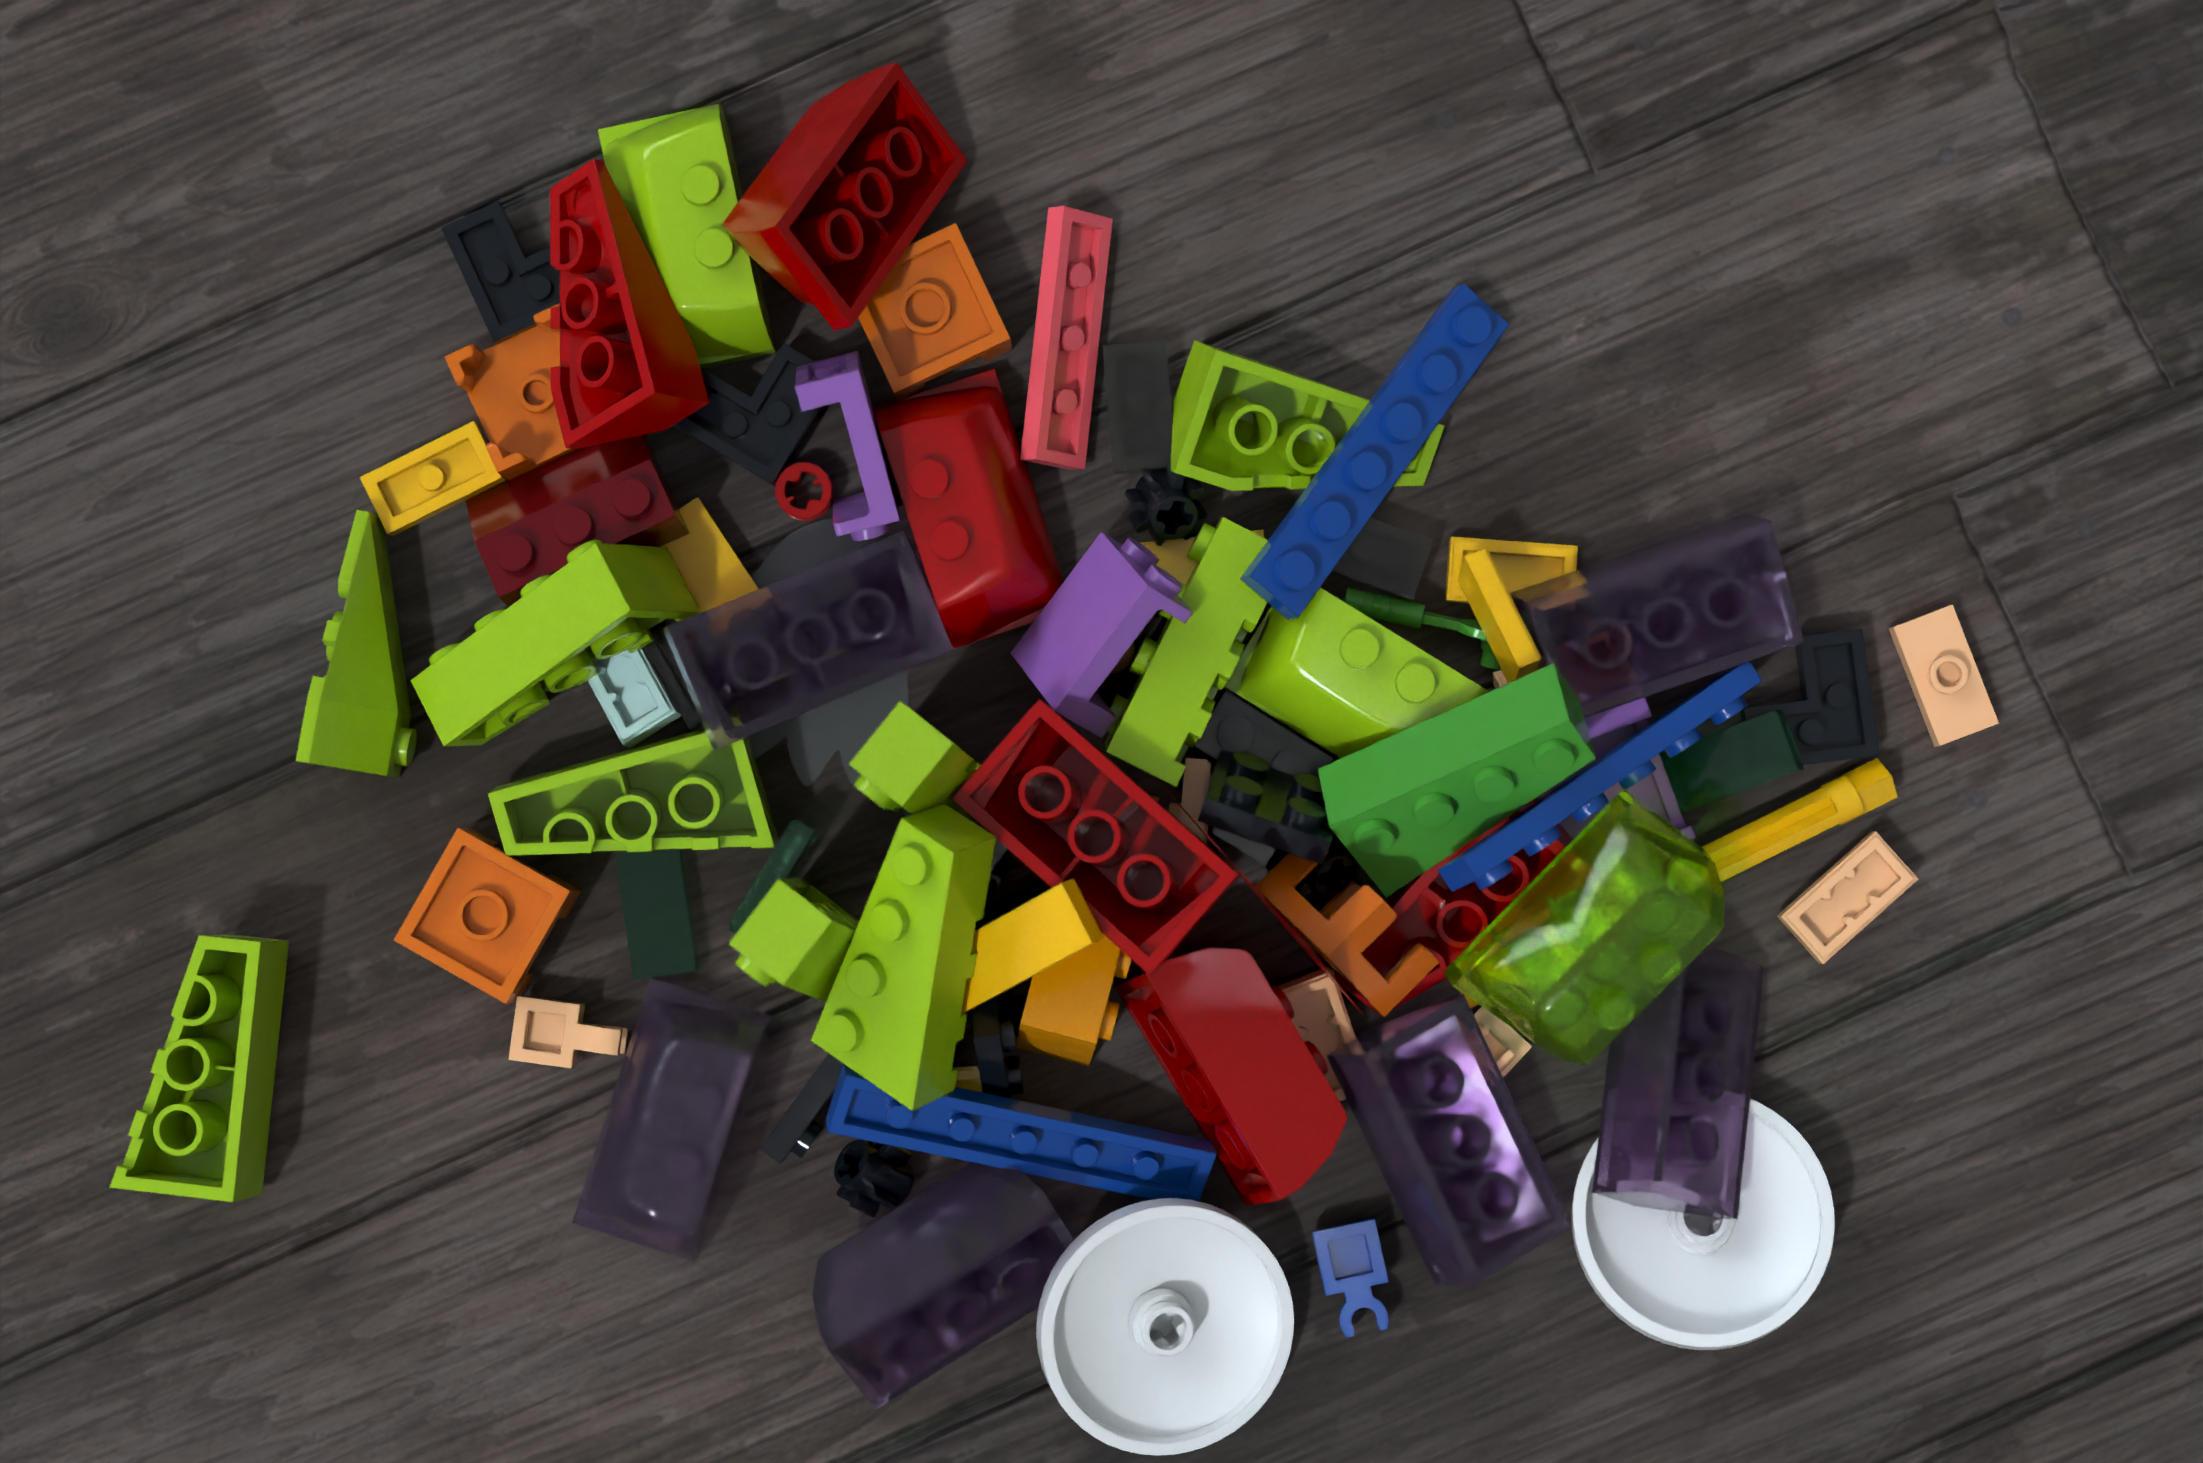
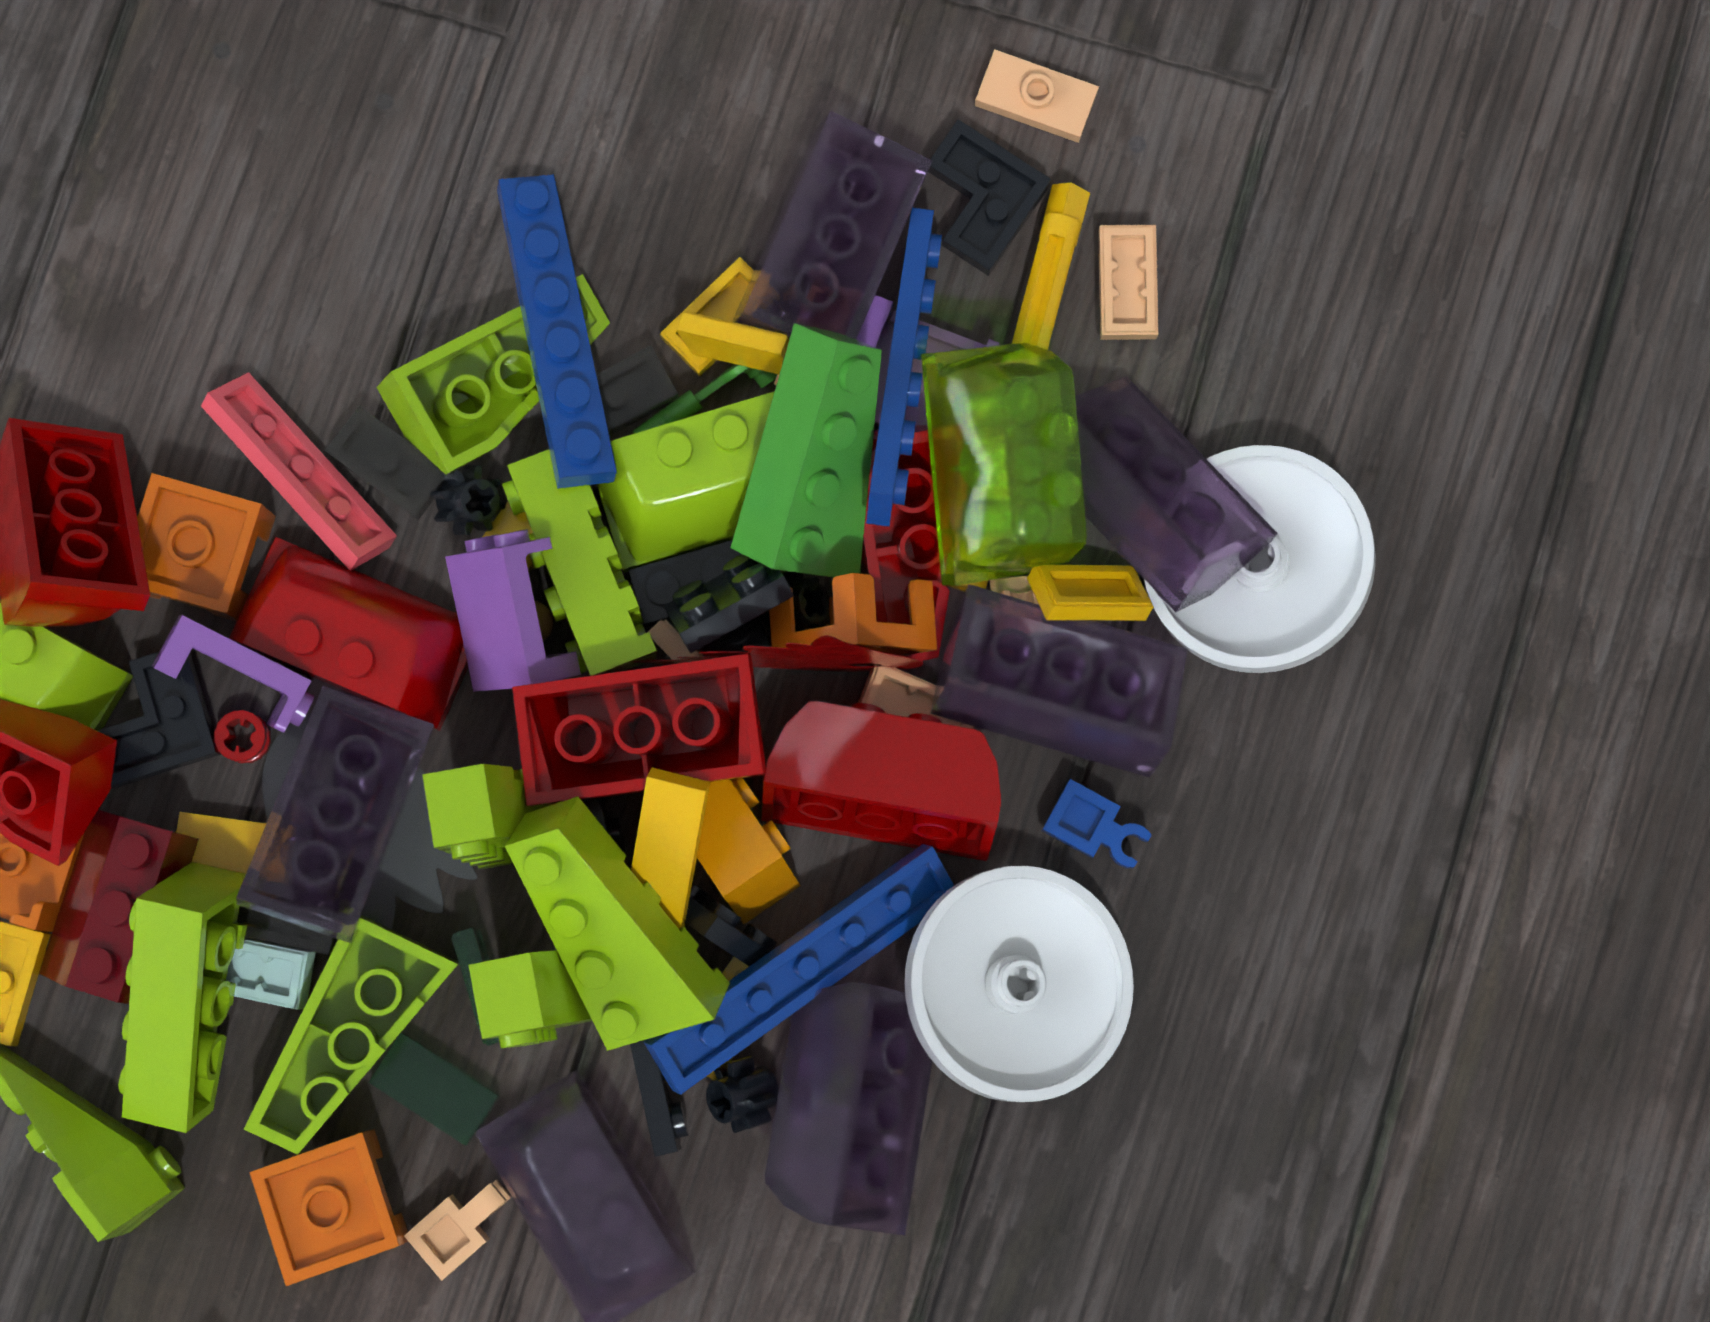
camera: 50 degrees left, 5 degrees down
clear green tile [1660,709,1805,813] -> none
none -> yellow tile [1027,564,1154,621]

